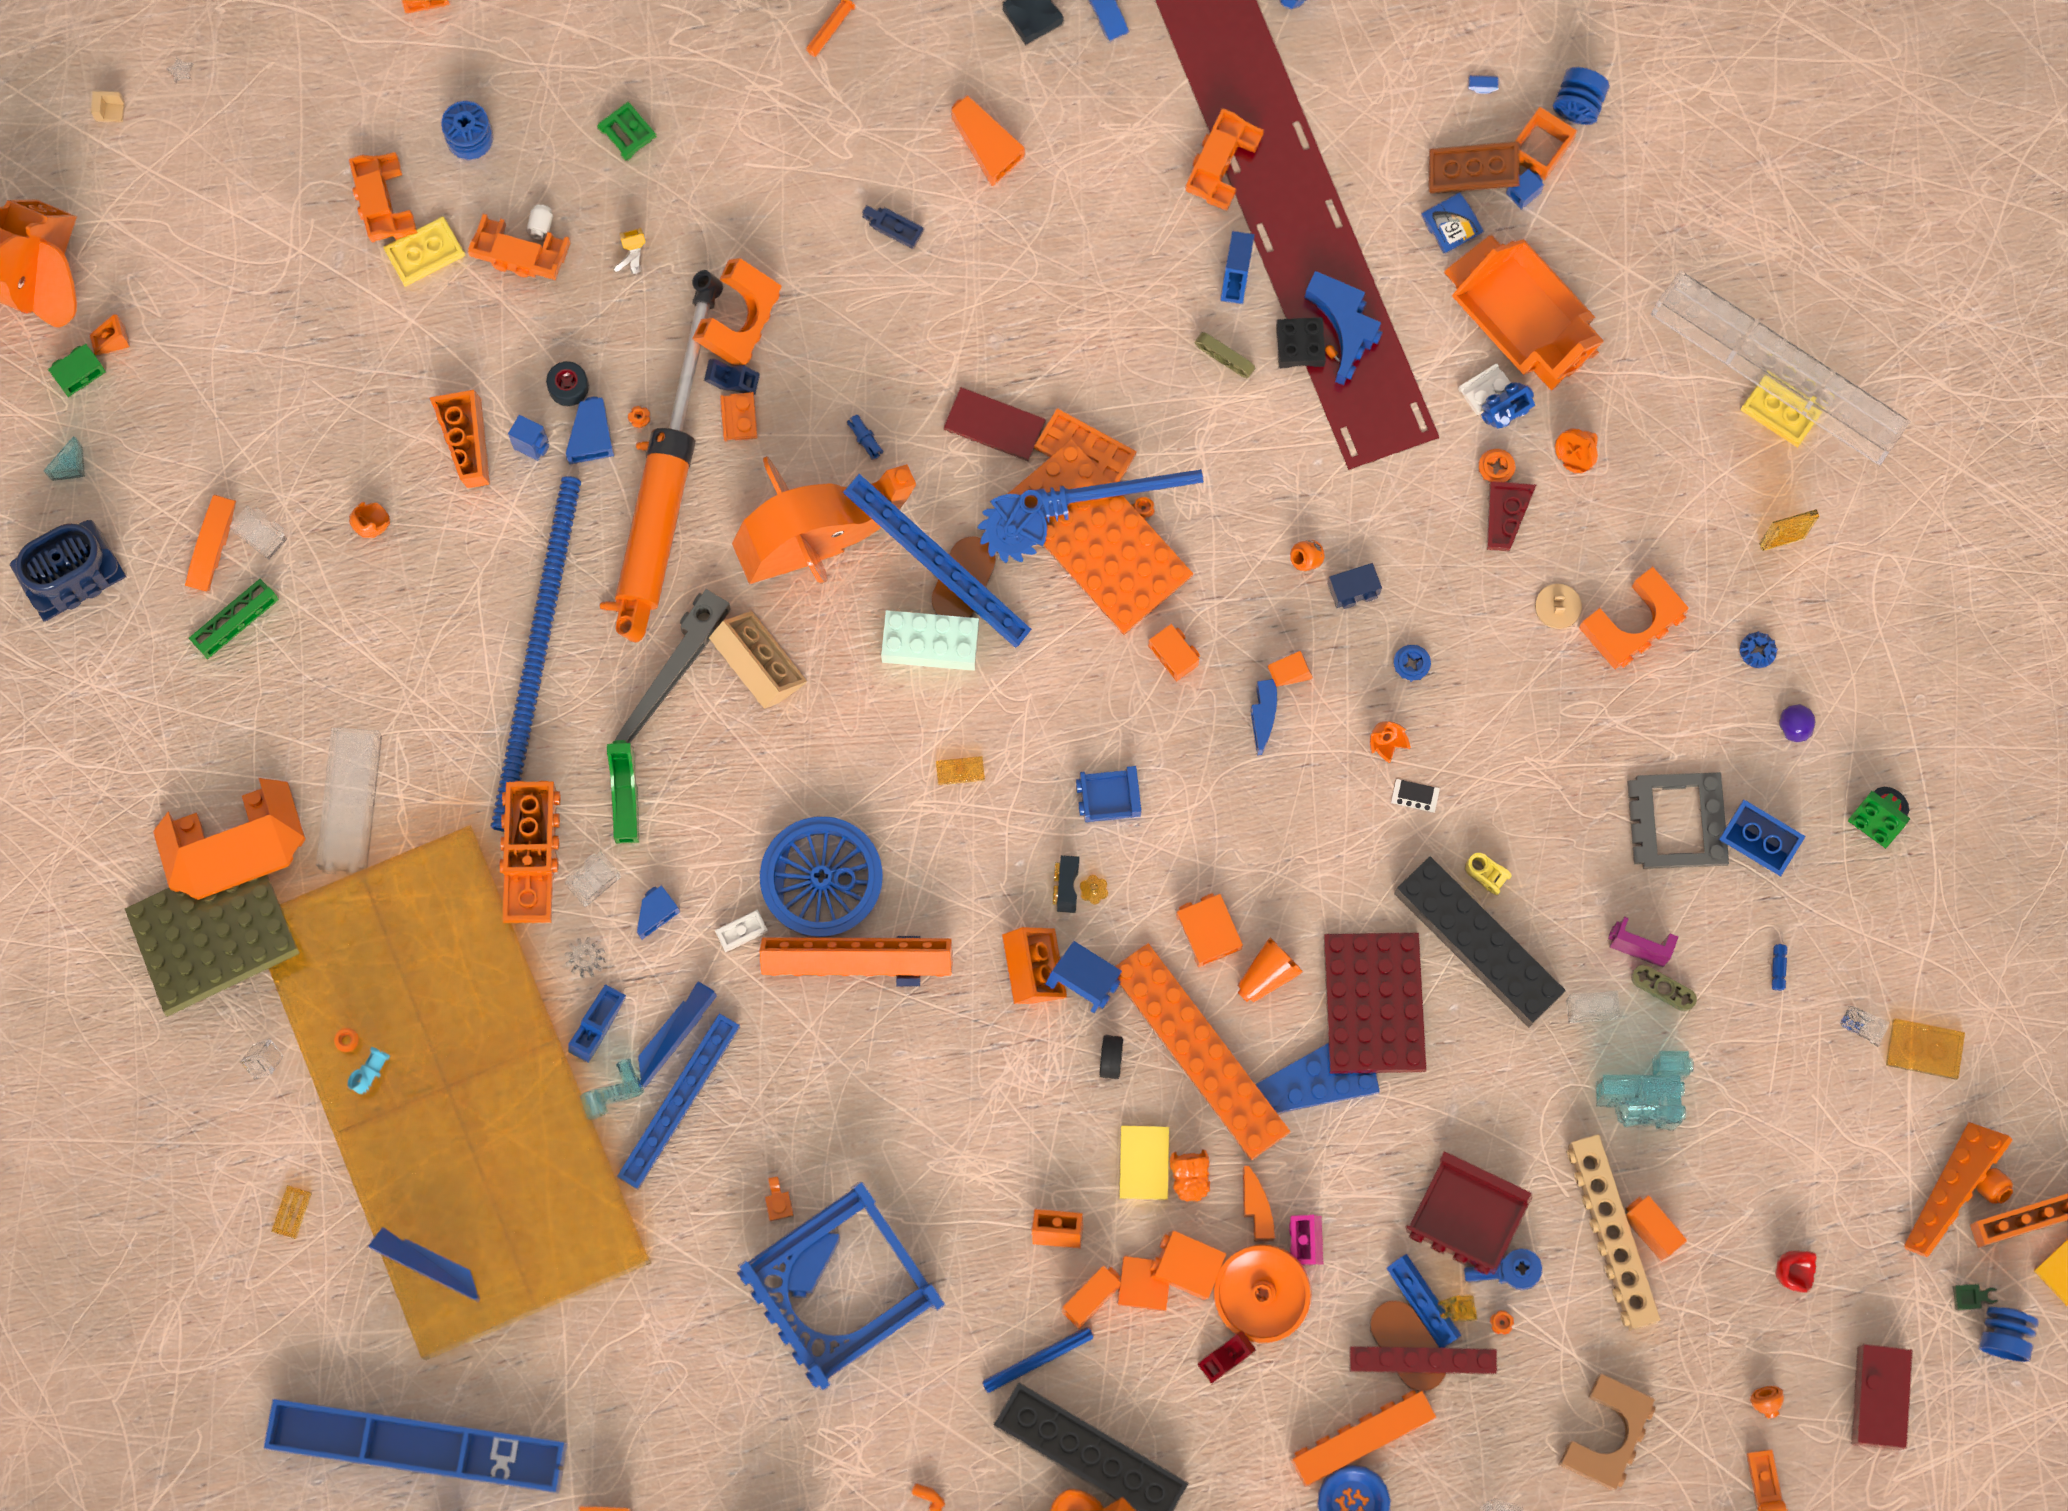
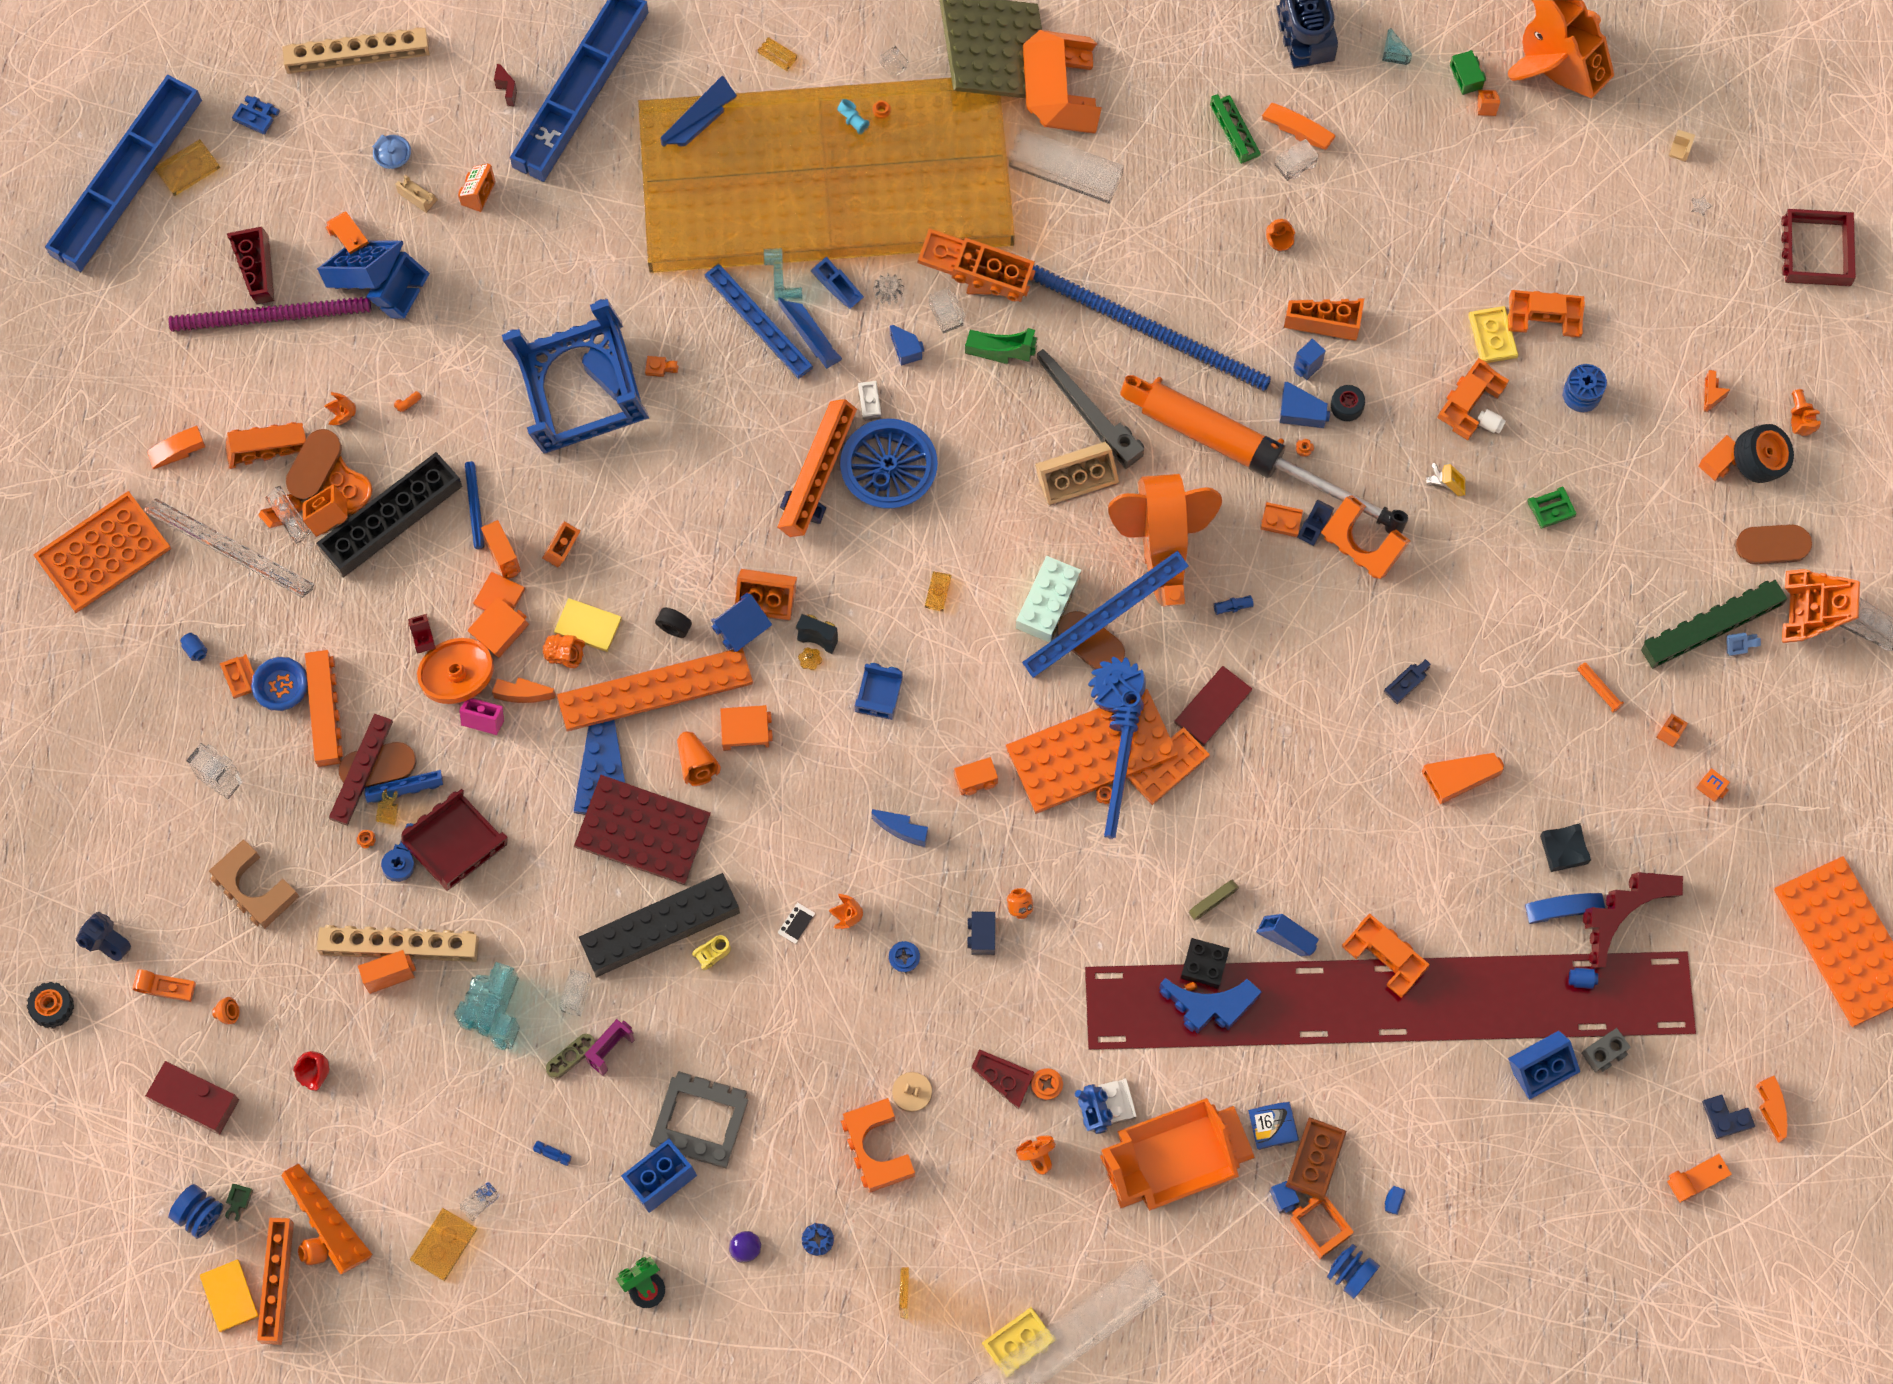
camera: 110 degrees right, 5 degrees down
orange slope [1268,651,1313,687] -> none

